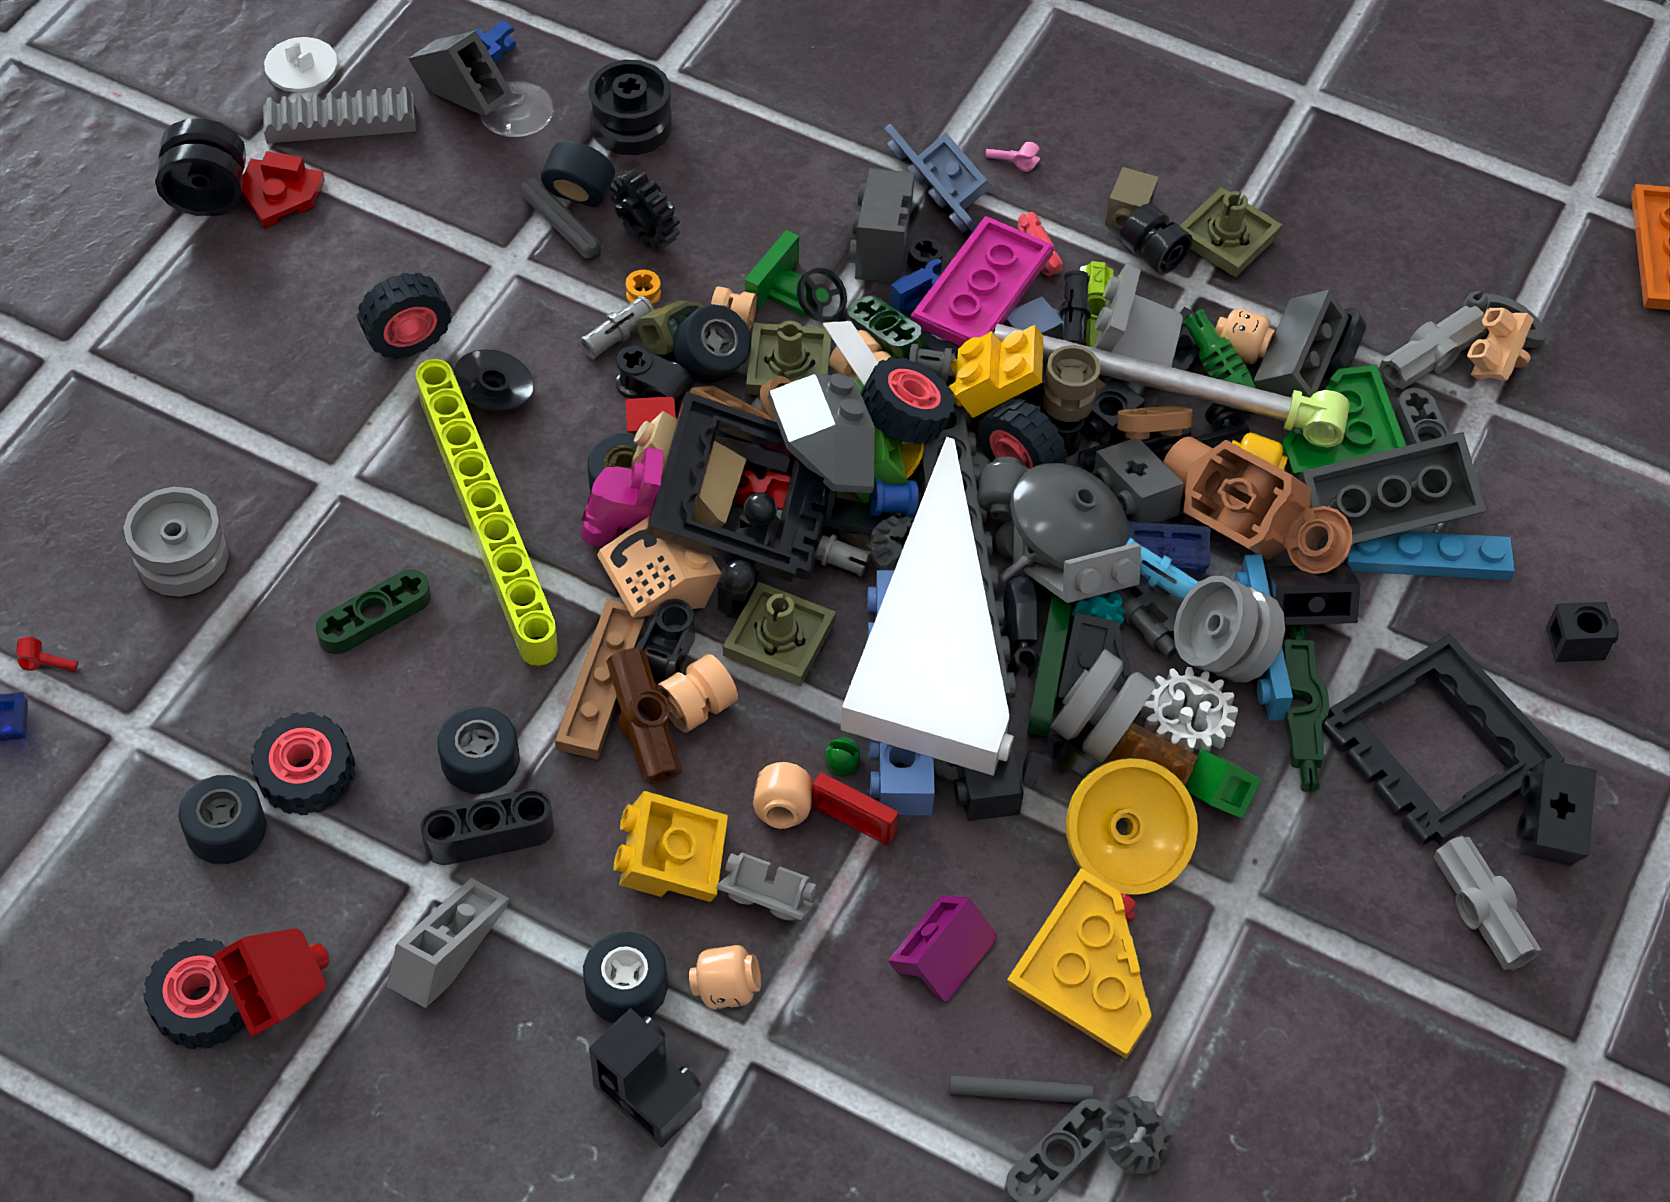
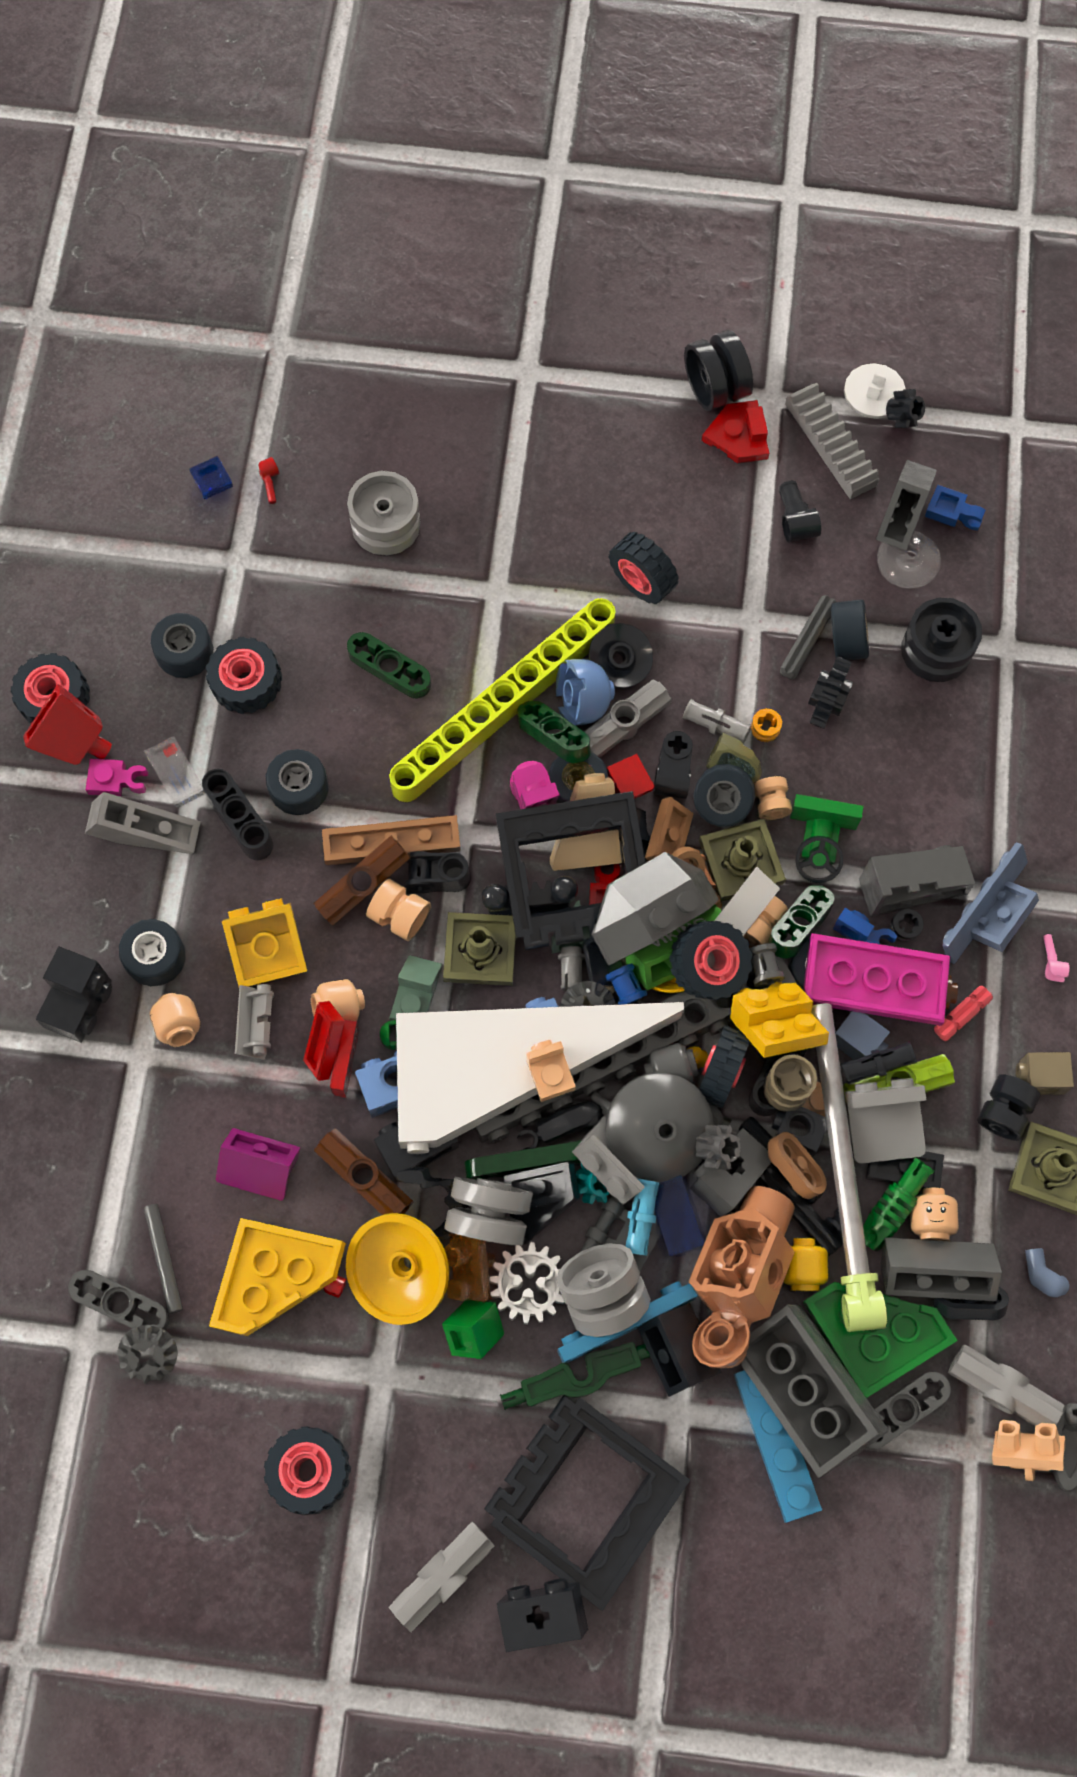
camera: 70 degrees right, 15 degrees up
light nougat slope [597,516,722,618] -> none
black brick [1546,602,1619,662] -> none
none -> dark pink plate [85,759,148,797]
none -> clear tile [144,736,205,809]
none -> black wheel [264,1426,351,1515]
none -> red tile [303,1001,345,1081]
none -> reddish brown piece [314,1128,414,1215]
none -> sand green slope [389,955,443,1021]
none -> dark green beam [517,701,591,763]
none -> light nougat bracket [526,1040,576,1102]
none -> medium blue cylinder [556,659,615,726]
none -> light grey piece [584,679,672,758]
none -> flat silver gear [696,1125,740,1169]
none -> black pin [779,480,821,543]
none -> black gear [886,389,925,428]
none -> sand blue arm [1025,1248,1069,1297]

